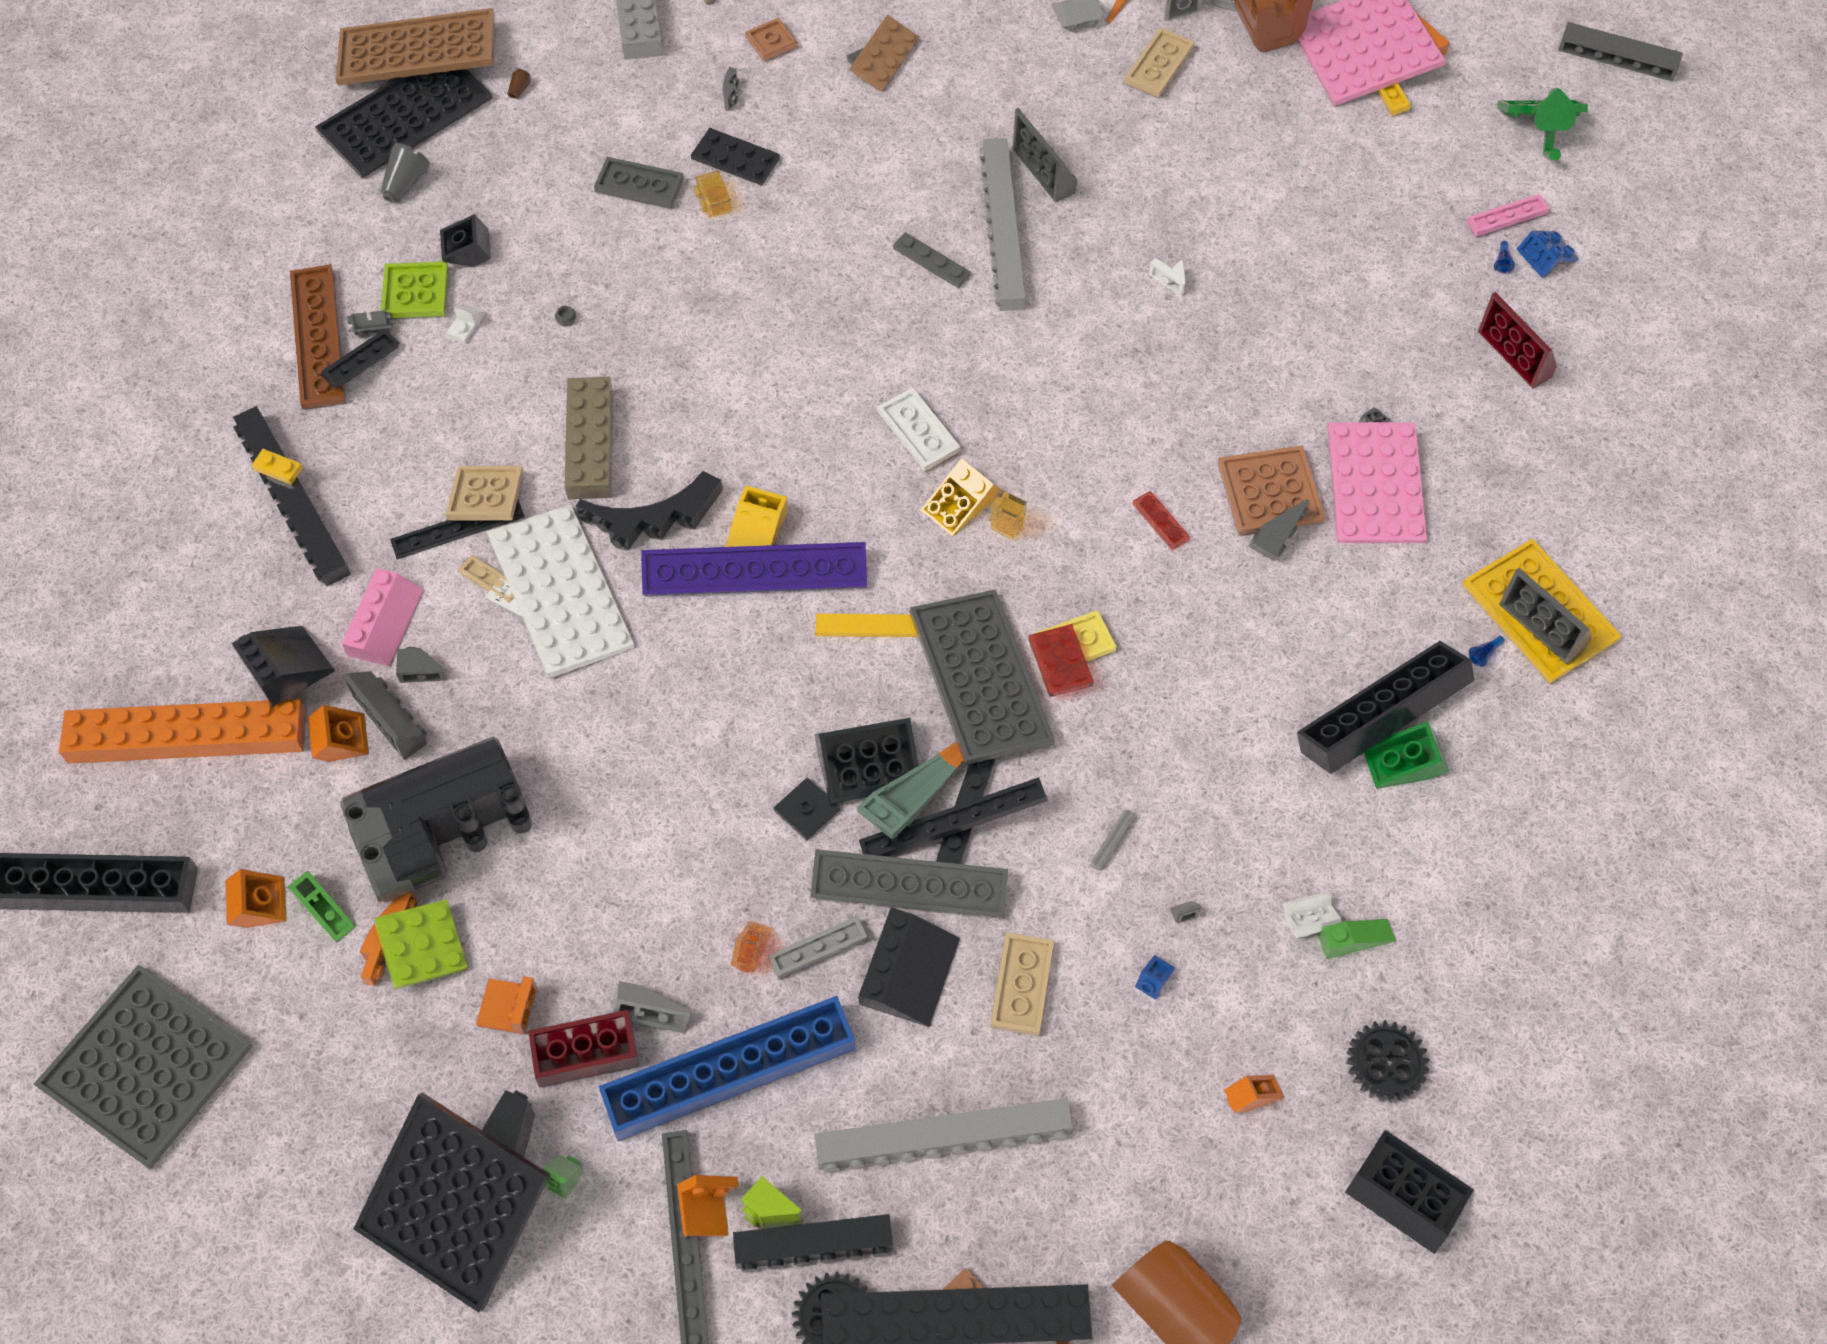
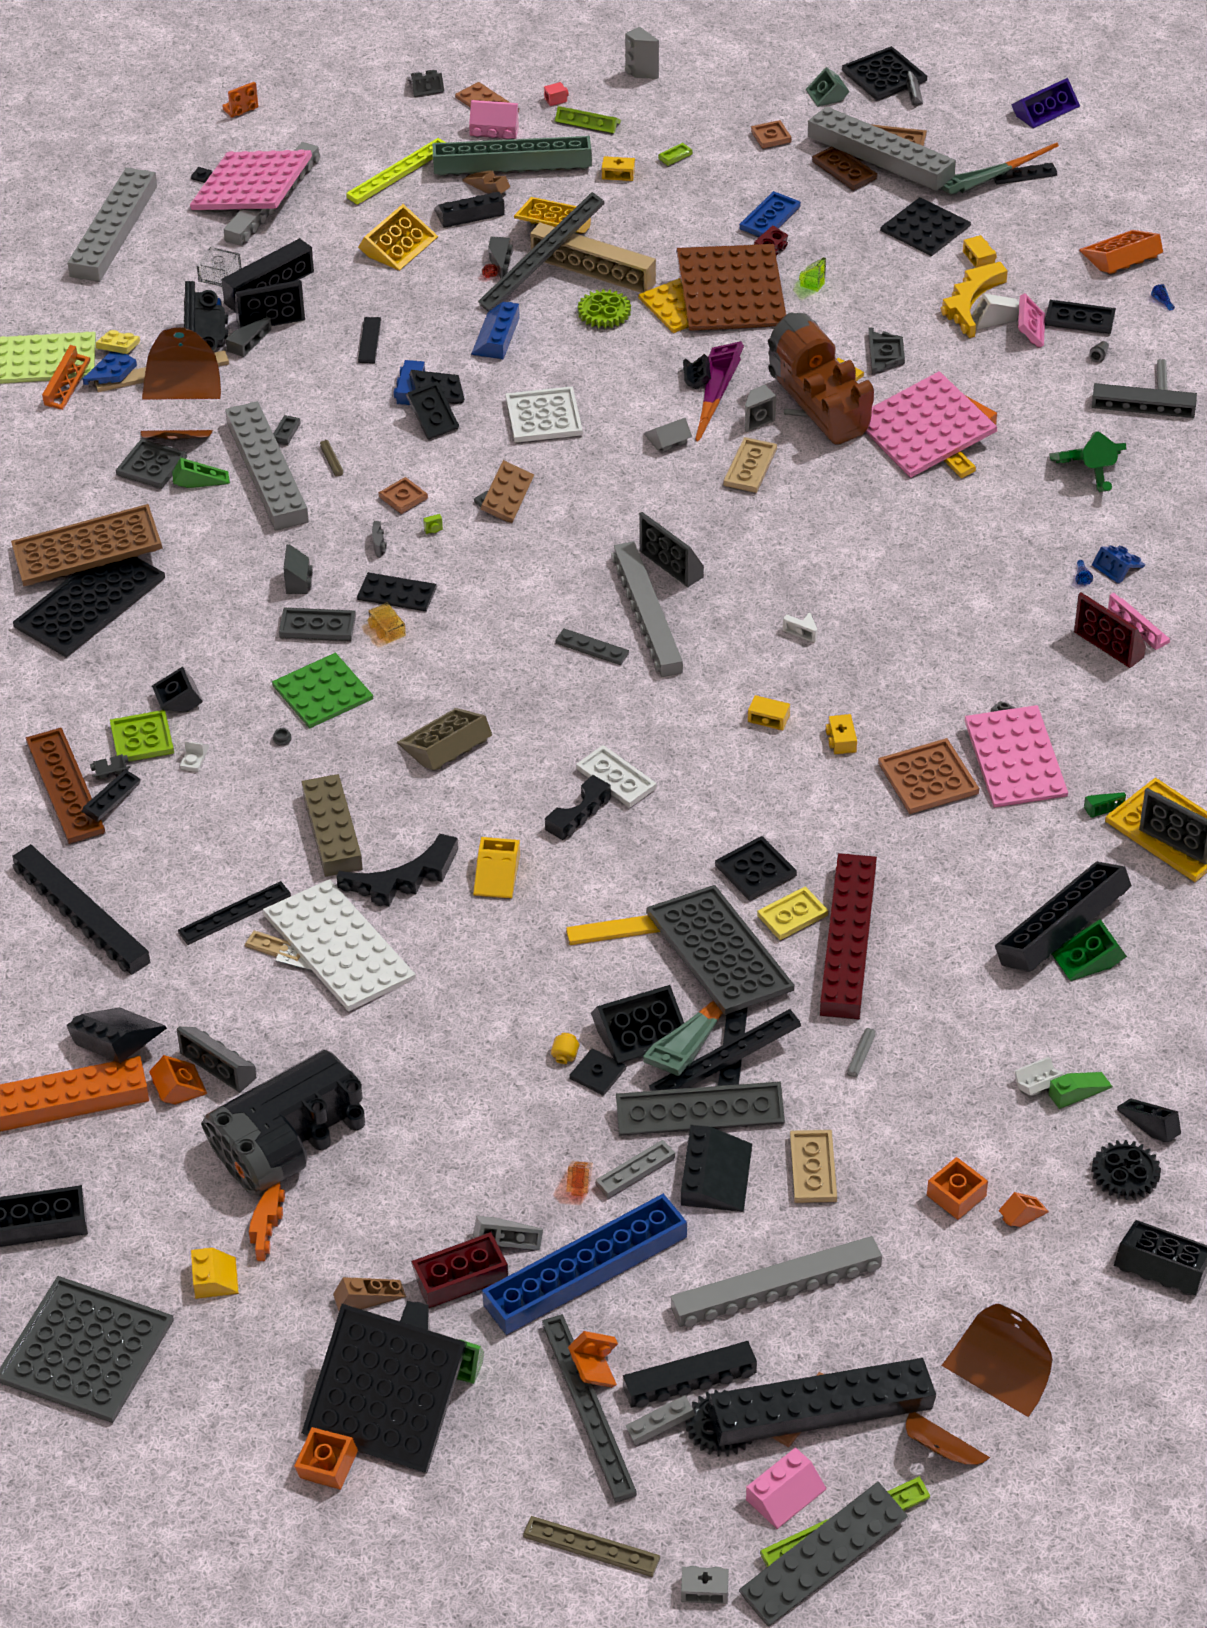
camera: 10 degrees left, 15 degrees down
orange slope [225,869,286,928] -> none
yellow plate [251,449,303,485] -> none
bright green slope [287,870,355,942] -> none
bright pink slope [342,568,423,667] -> none
lime plate [374,899,468,990] -> none
dark grey cone [380,143,430,203] -> none
dark grey slope [396,647,446,683] -> none
tan plate [445,466,524,520] -> none
orange bracket [476,976,537,1035] -> none
reddish brown cone [507,69,531,99] -> none
dark purple plate [641,542,867,596] -> none
lime slope [741,1176,803,1229] -> none
yellow slope [921,458,1001,536] -> none
clear yellow brick [989,491,1027,540] -> none
clear red plate [1028,624,1094,698] -> none
clear red plate [1132,491,1190,551] -> none
blue bracket [1135,955,1175,999] -> none
flat silver slope [1170,901,1201,924] -> none
dark grey slope [1248,499,1309,559] -> none
bright pink plate [1467,194,1550,237] -> none
clear blue cone [1469,635,1505,667] -> none
none -> yellow slope [191,1247,239,1299]
none -> bright green plate [272,652,374,729]
none -> dark grey slope [283,544,313,594]
none -> orange brick [294,1427,358,1490]
none -> medium nougat slope [333,1277,406,1311]
none -> dark tan slope [397,708,492,770]
none -> lime plate [423,514,443,534]
none -> black arch [545,775,611,840]
none -> yellow head [551,1033,580,1064]
none -> light grey plate [625,1395,695,1446]
none -> black plate [715,836,797,901]
none -> yellow brick [748,695,790,731]
none -> dark red brick [820,853,877,1020]
none -> yellow brick [825,714,857,755]
none -> orange brick [927,1157,988,1220]
none -> green slope [1084,792,1126,818]
none -> bright pink fence [1108,593,1170,650]
none -> black slope [1117,1098,1181,1142]
none -> light grey axle [1157,359,1168,390]

